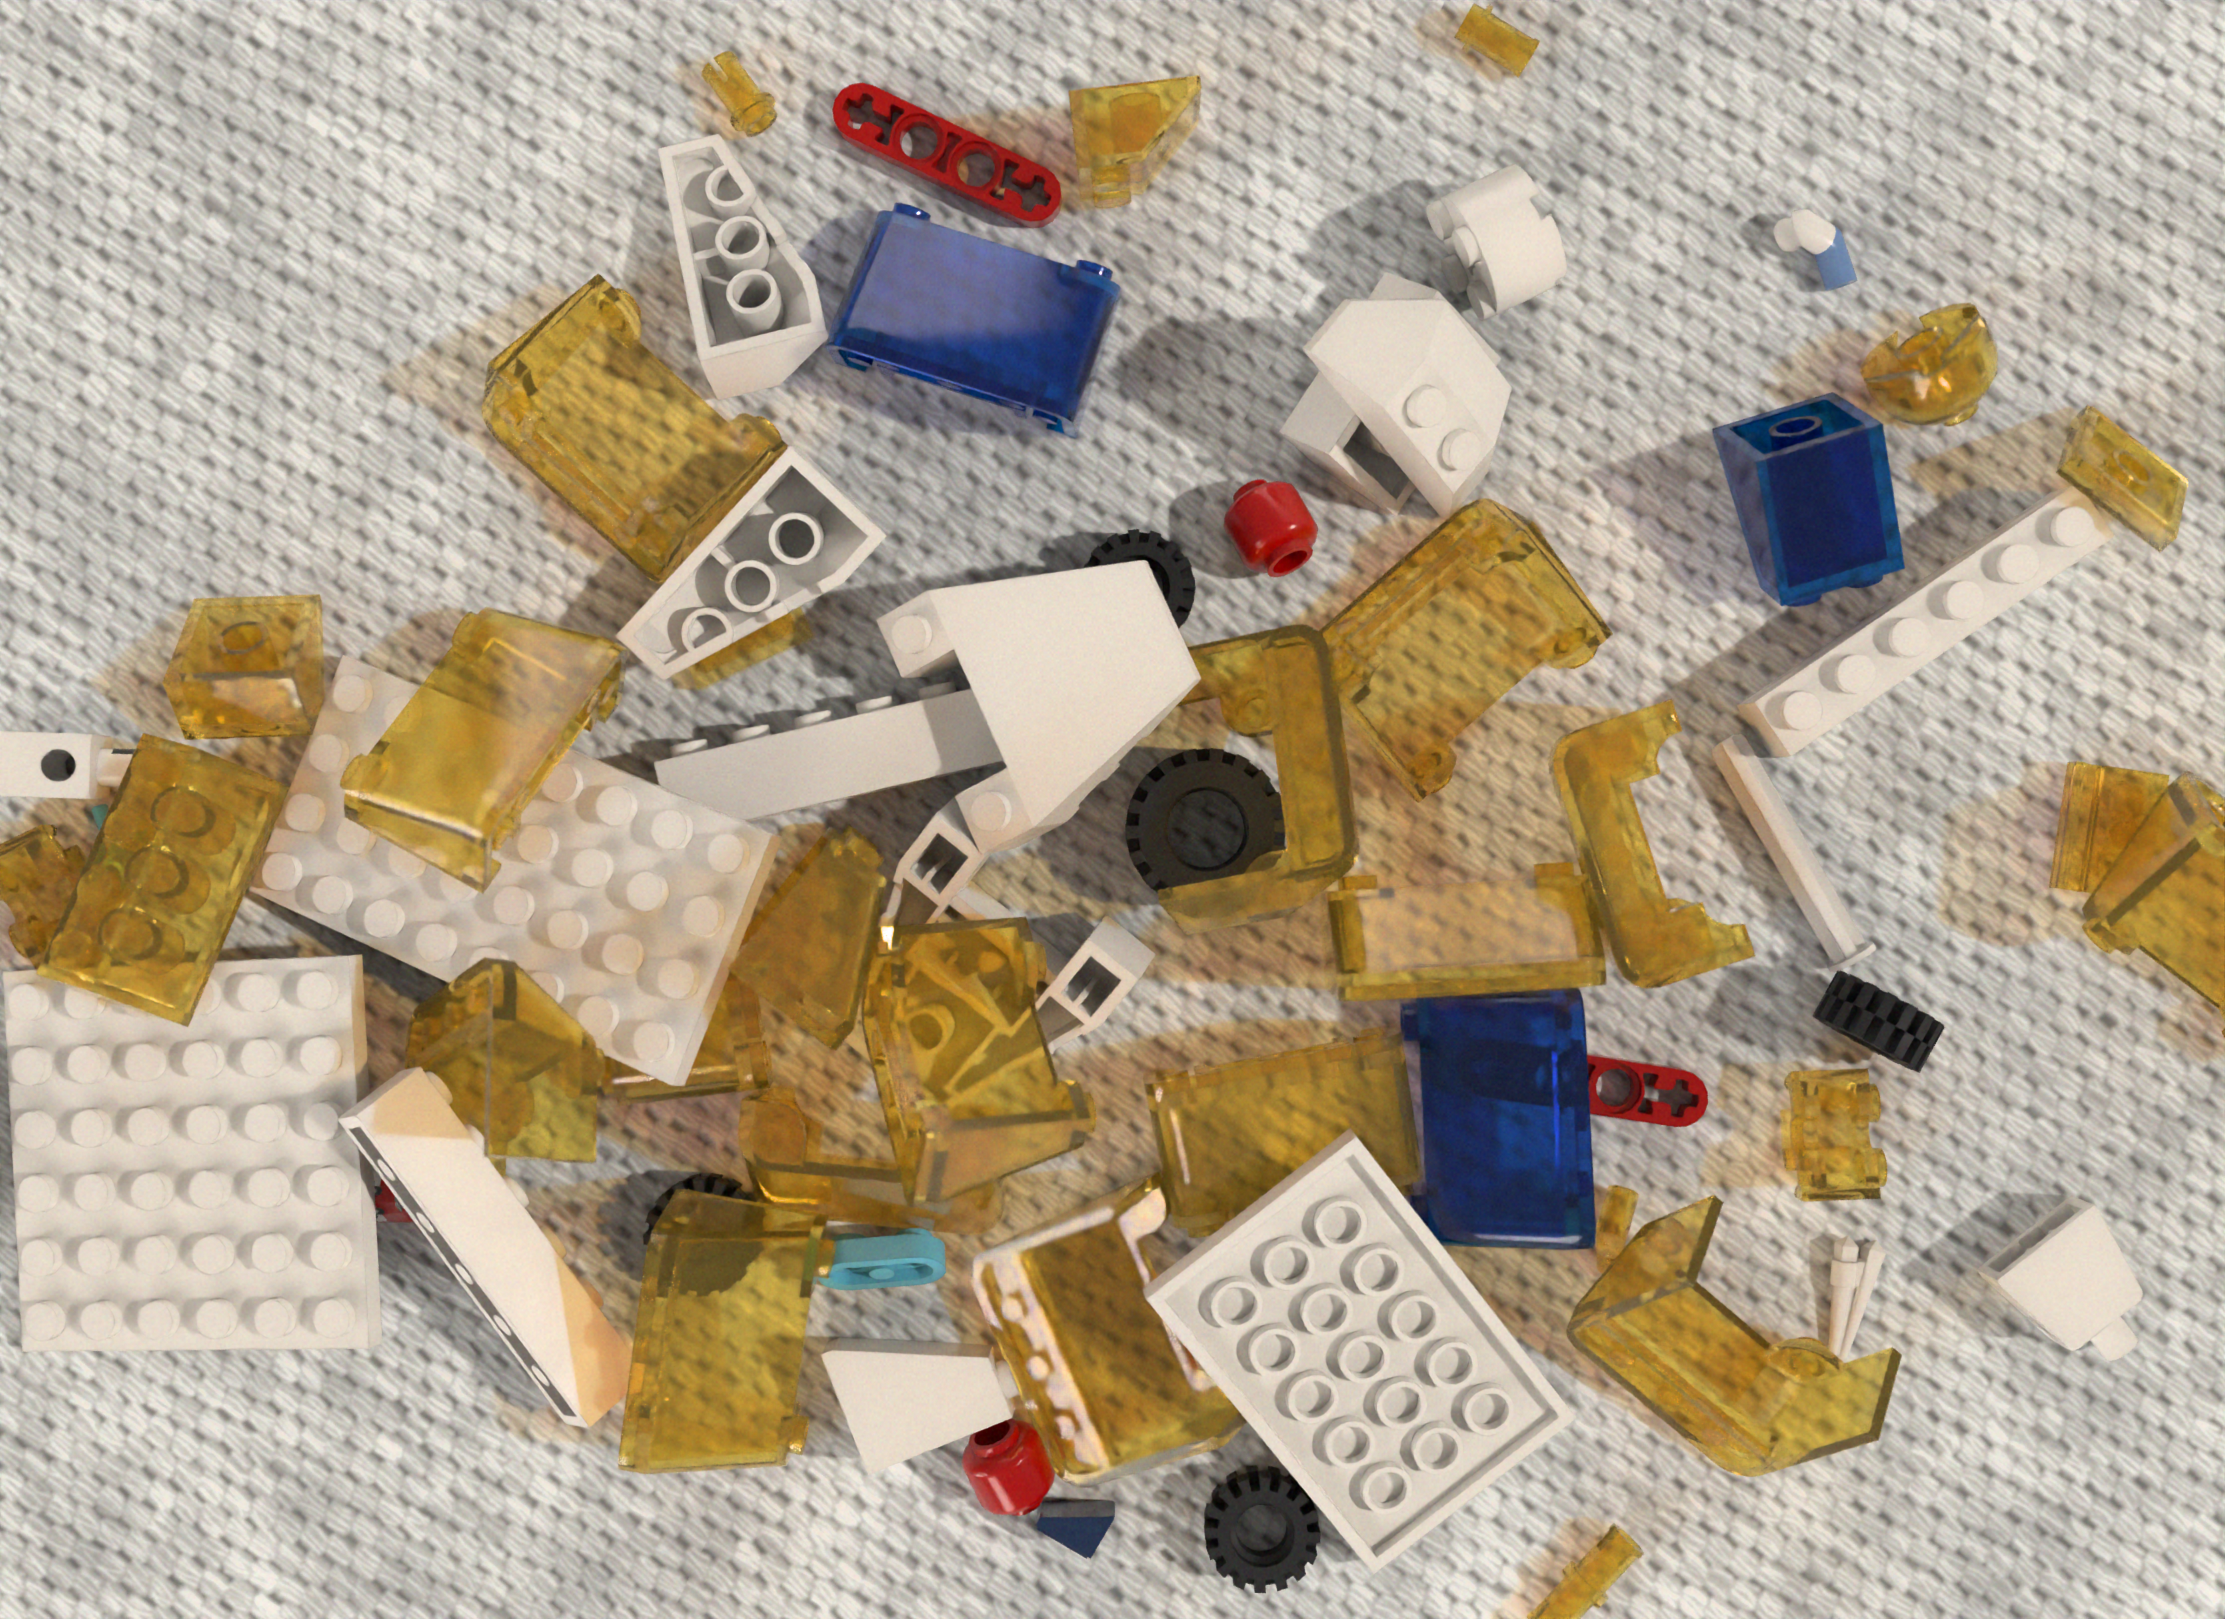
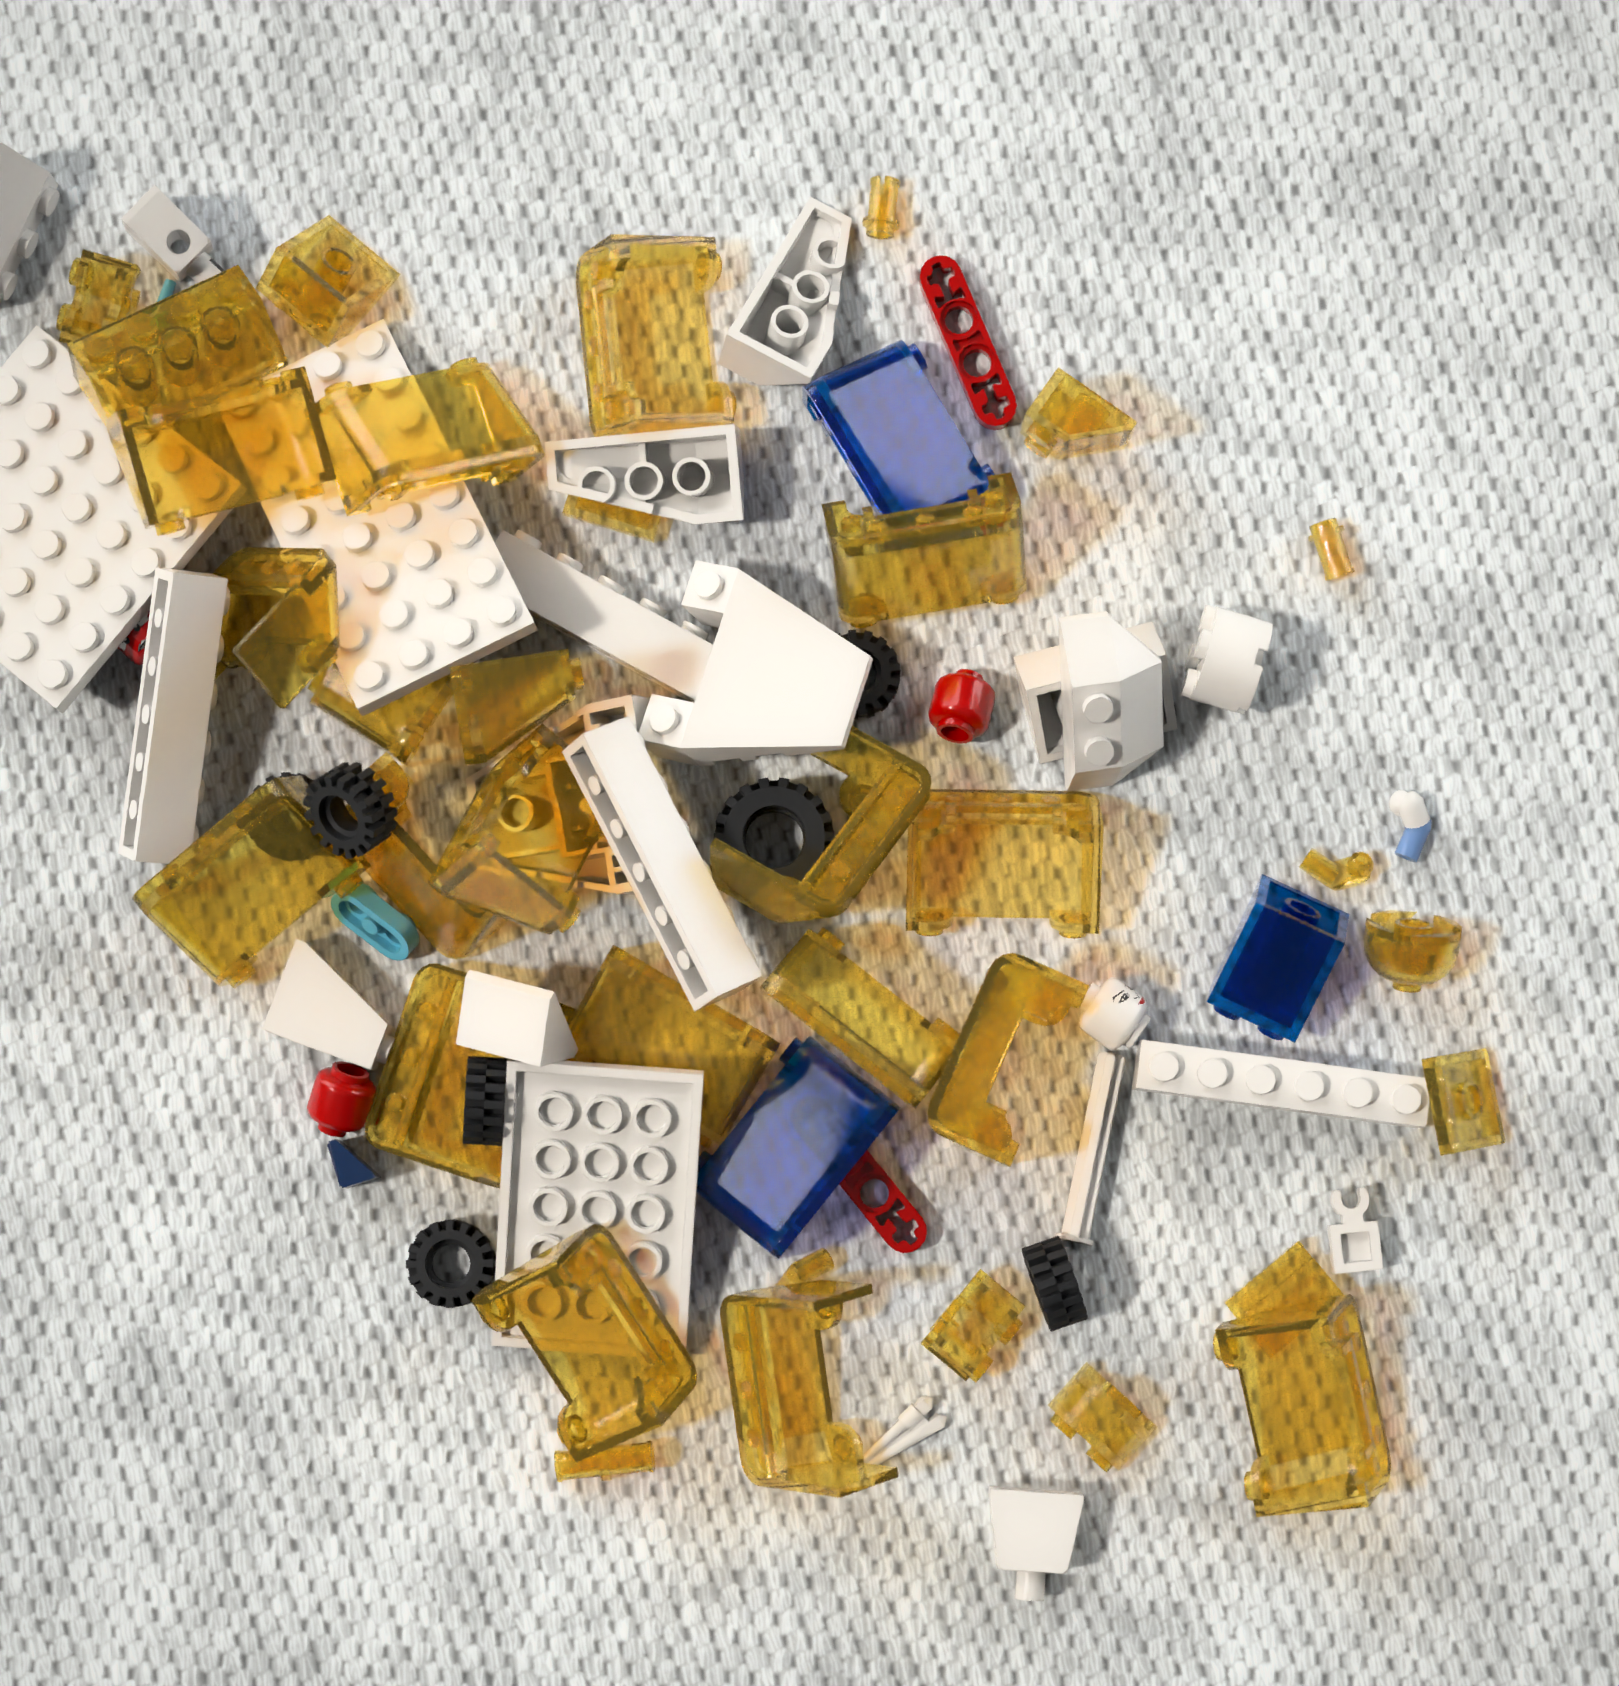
camera: 40 degrees right, 5 degrees down
none -> clear yellow windscreen [105,366,337,536]
none -> black tyre [303,762,398,859]
none -> white slope [456,970,578,1067]
none -> black tyre [463,1056,507,1146]
none -> clear yellow windscreen [471,1224,697,1462]
none -> white brick [562,716,762,1012]
none -> clear yellow windscreen [821,472,1027,628]
none -> clear yellow cylinder [1048,1362,1157,1473]
none -> white head [1076,978,1151,1050]
none -> clear yellow arm [1299,848,1374,891]
none -> white plate [1327,1188,1383,1274]

